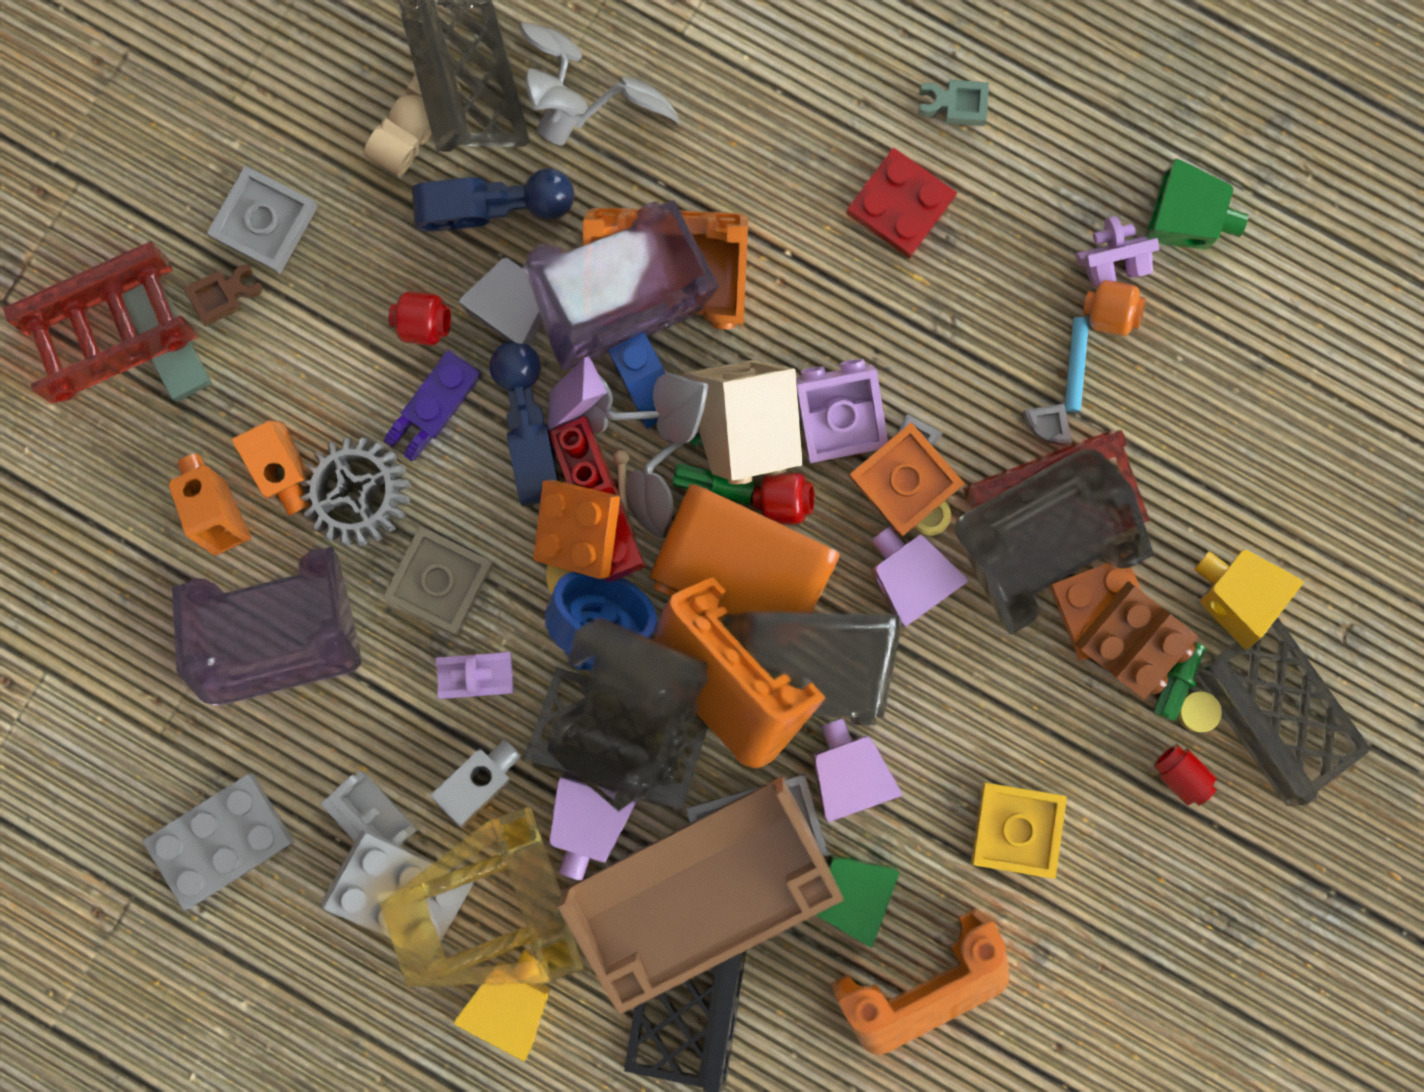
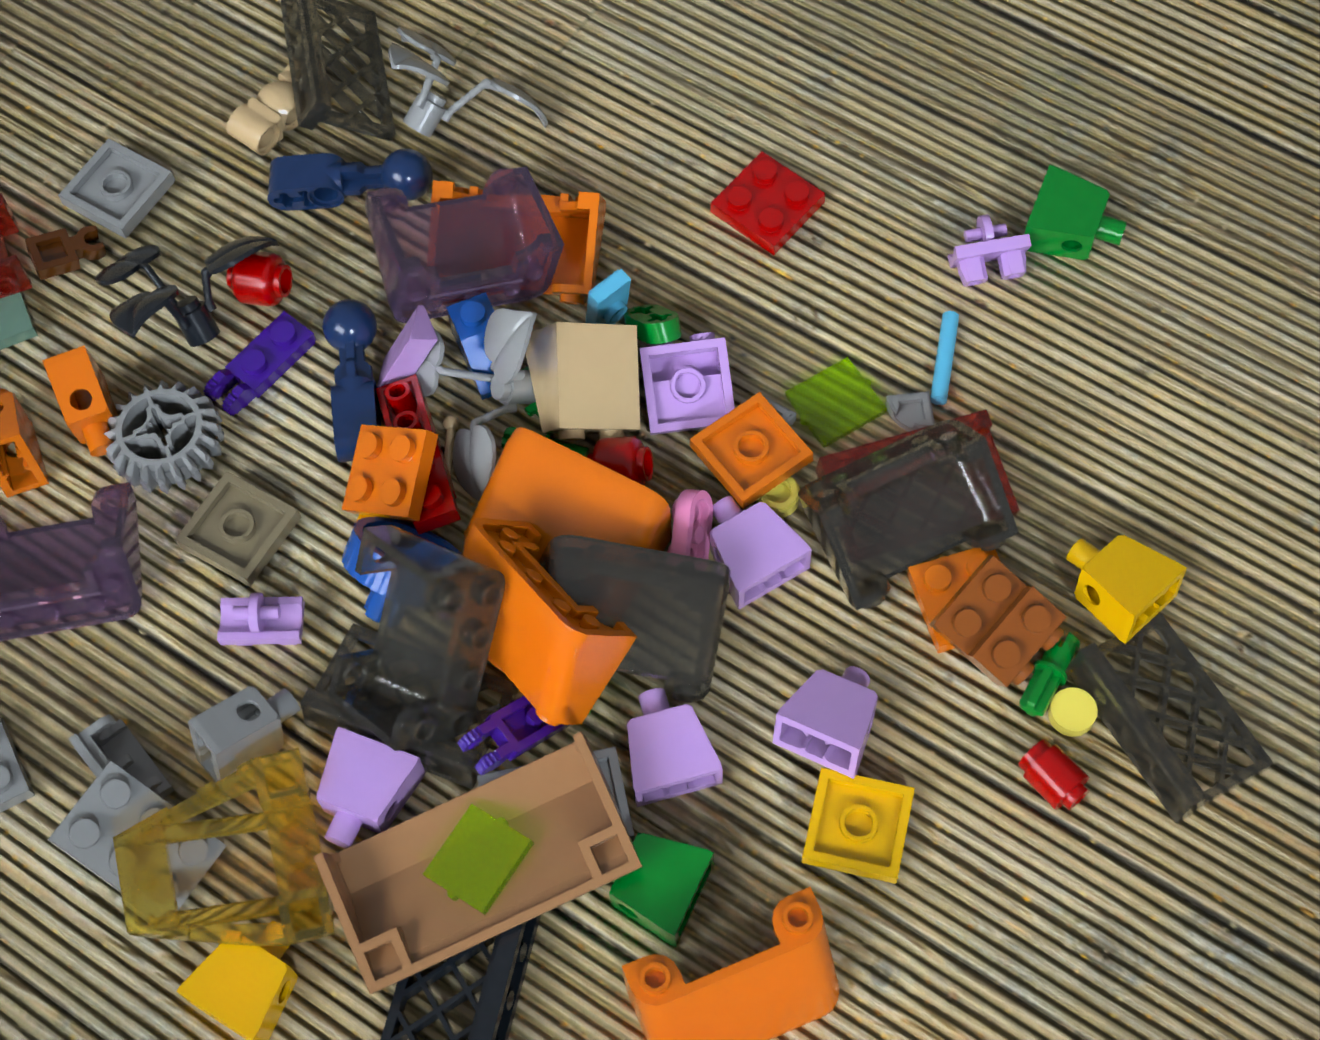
camera: 10 degrees right, 20 degrees down
light grey torso [458,251,554,346] -> none
sand green plate [918,80,989,126] -> none
orange head [1083,280,1146,336] -> none
none -> black plant [95,236,280,347]
none -> clear neon green piece [423,804,534,915]
none -> dark purple hinge [457,696,570,776]
none -> medium azure plate [585,268,631,324]
none -> green beam [623,304,682,344]
none -> bright pink plate [667,489,713,580]
none -> lavender torso [772,666,878,779]
none -> clear neon green piece [785,357,887,448]

